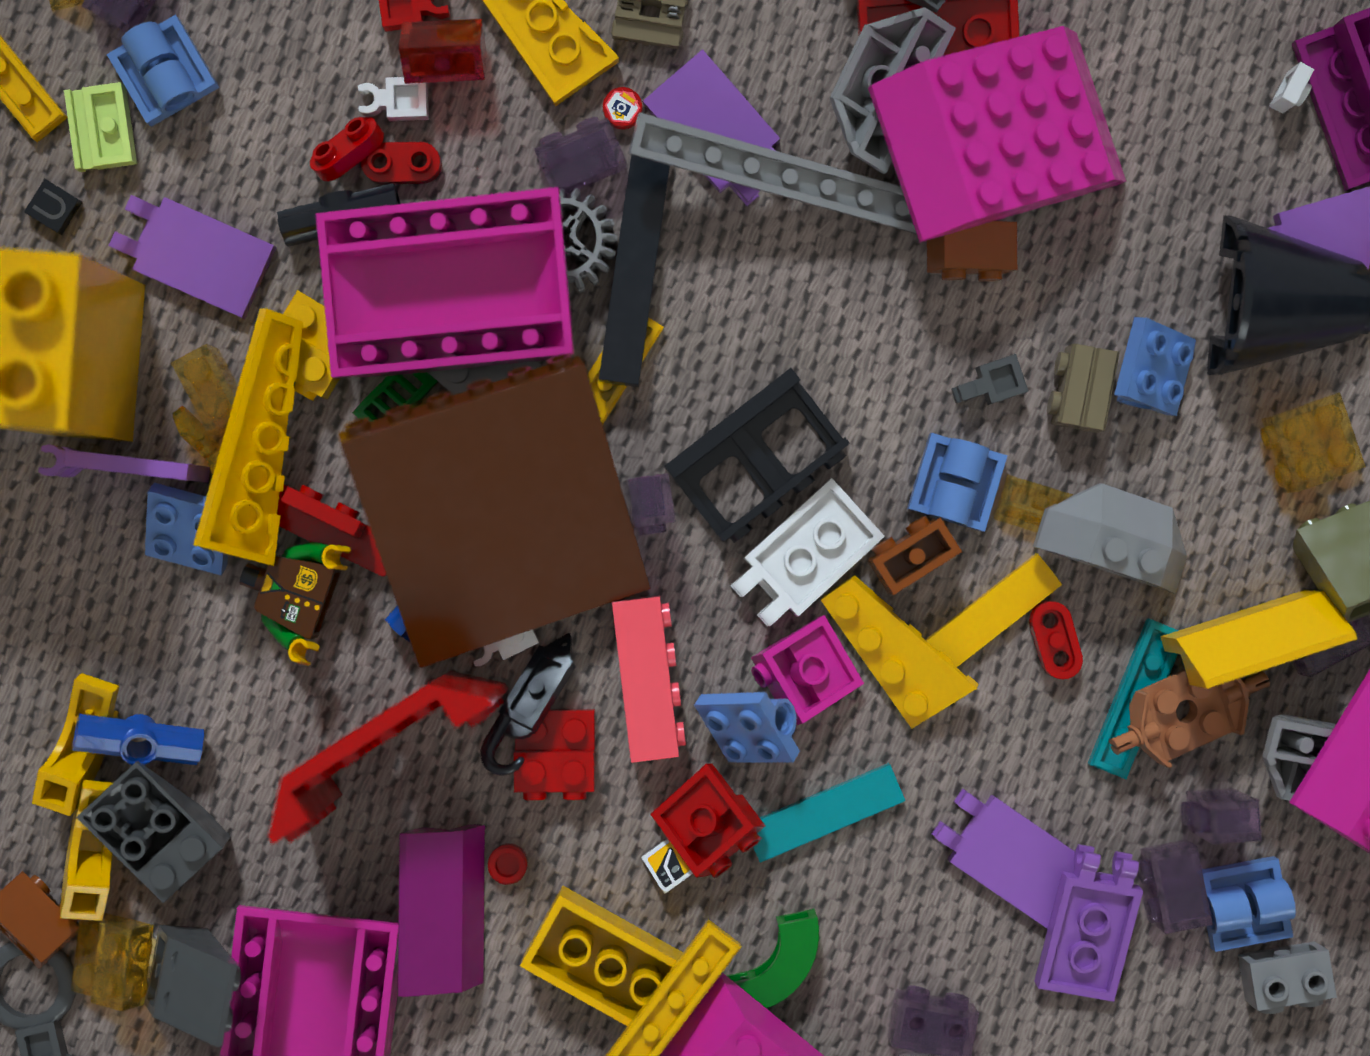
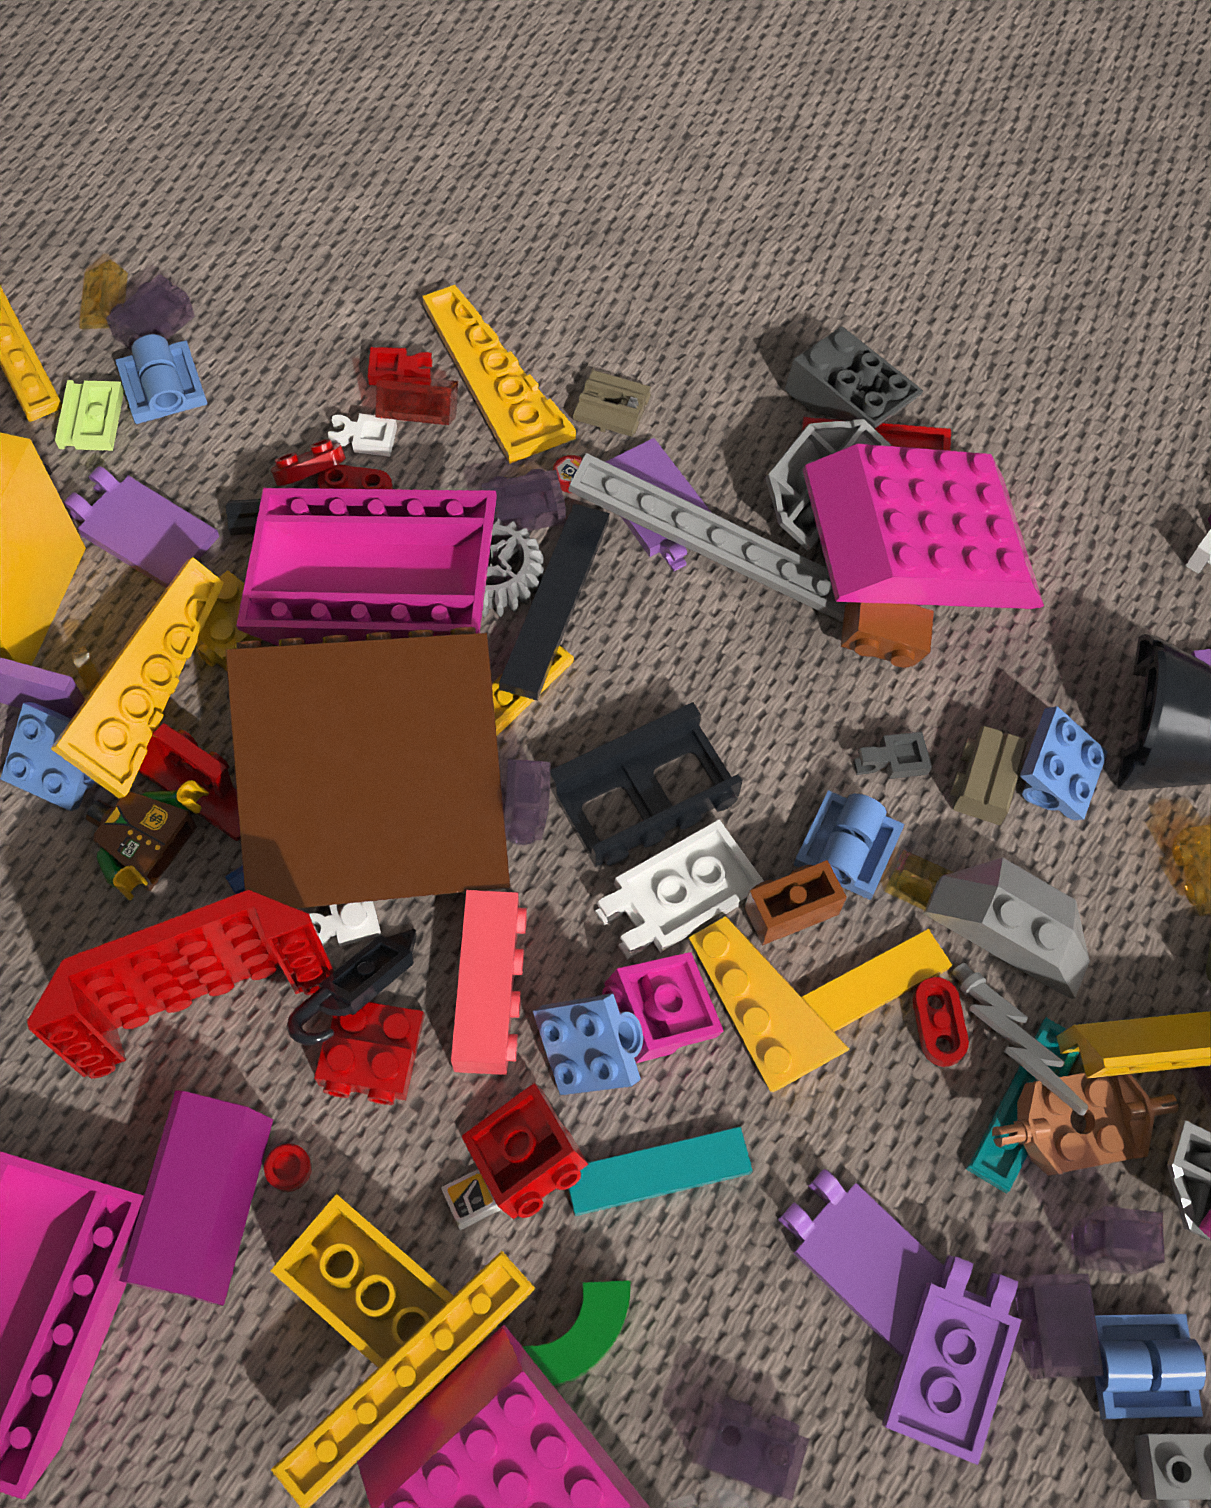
camera: 10 degrees right, 25 degrees down
clear yellow brick [171,344,238,436] -> none
none -> light grey piece [953,963,1088,1115]

